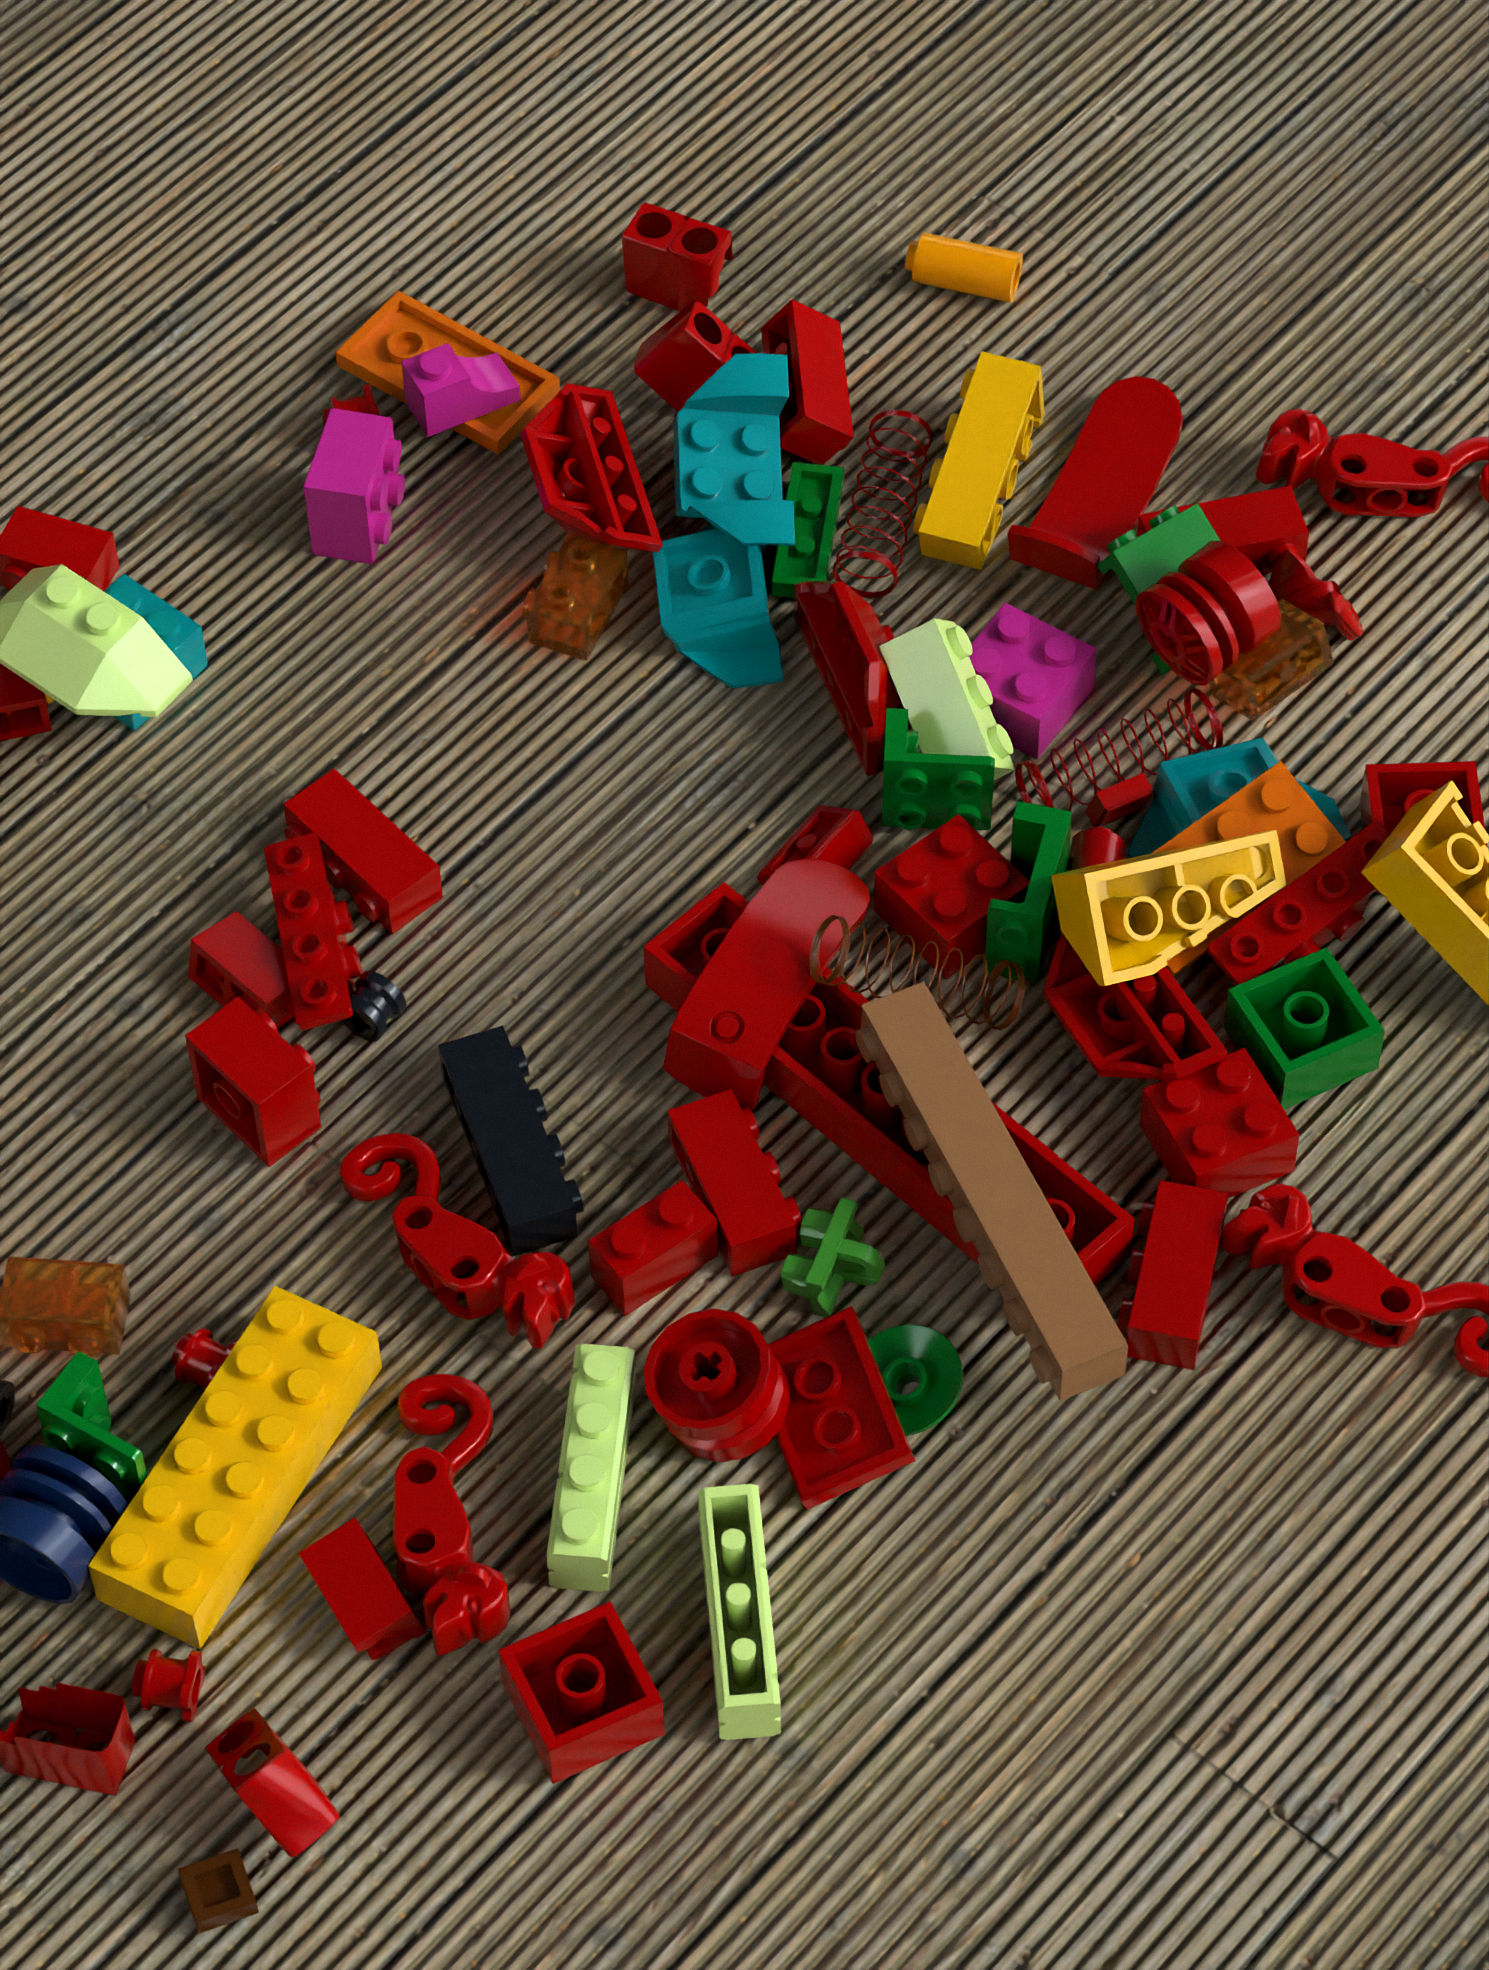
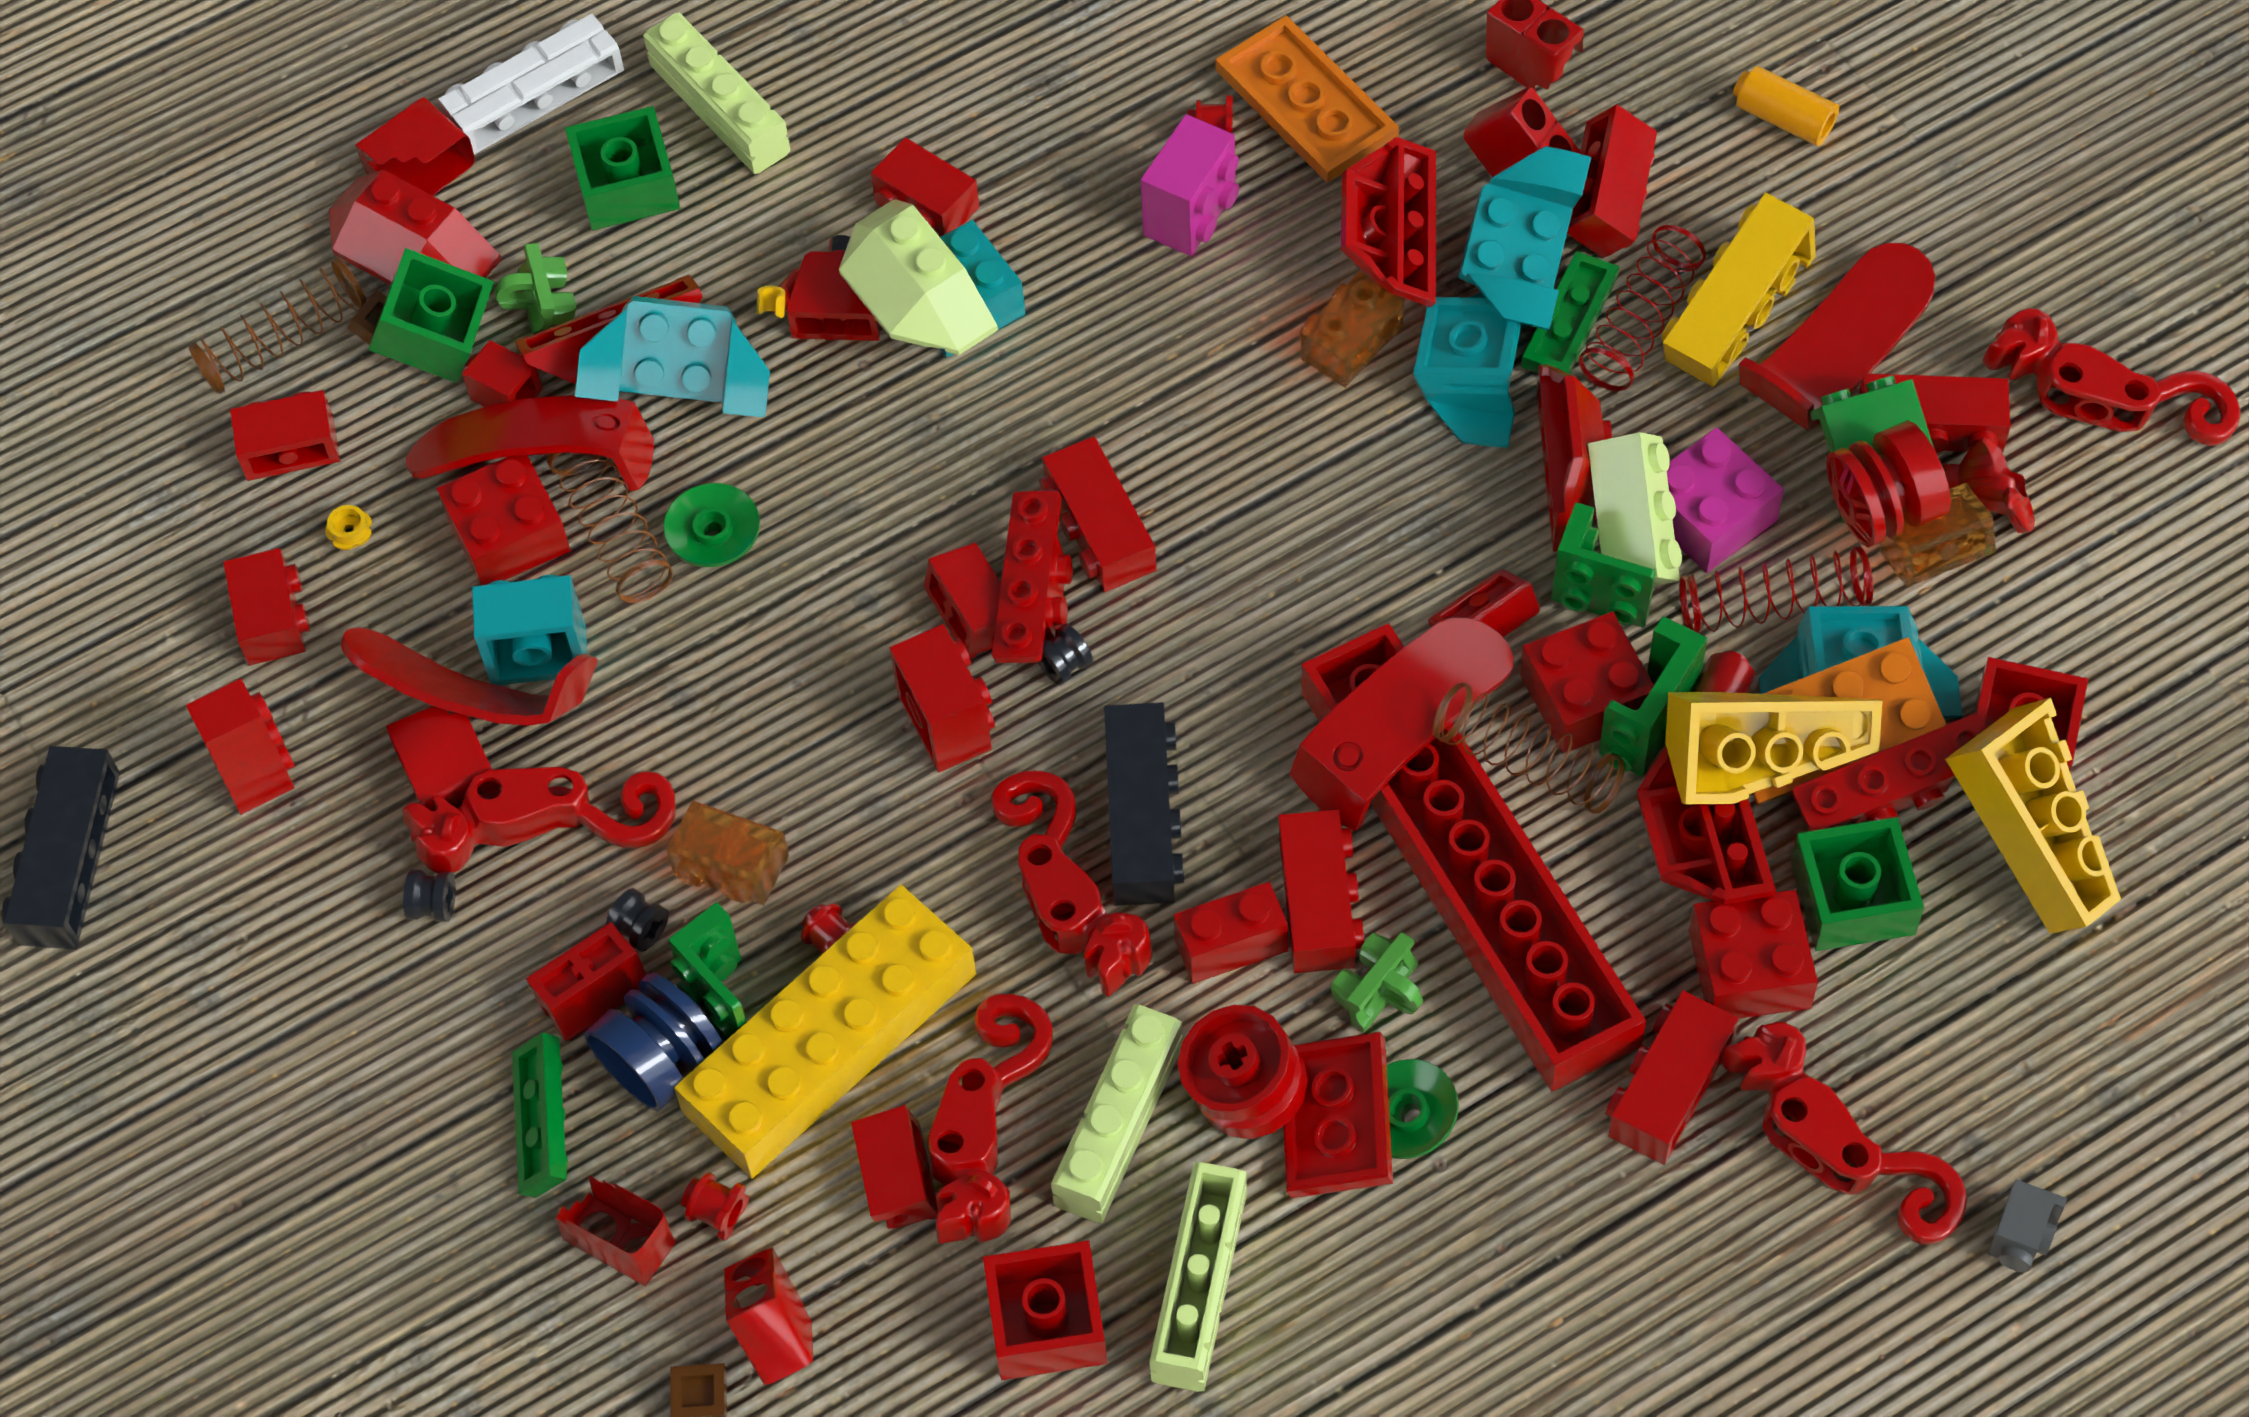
camera: 20 degrees right, 5 degrees up
dark pink arch [401,343,521,437] -> none
medium nougat brick [855,982,1128,1401] -> none
red tile [1085,772,1152,827] -> none

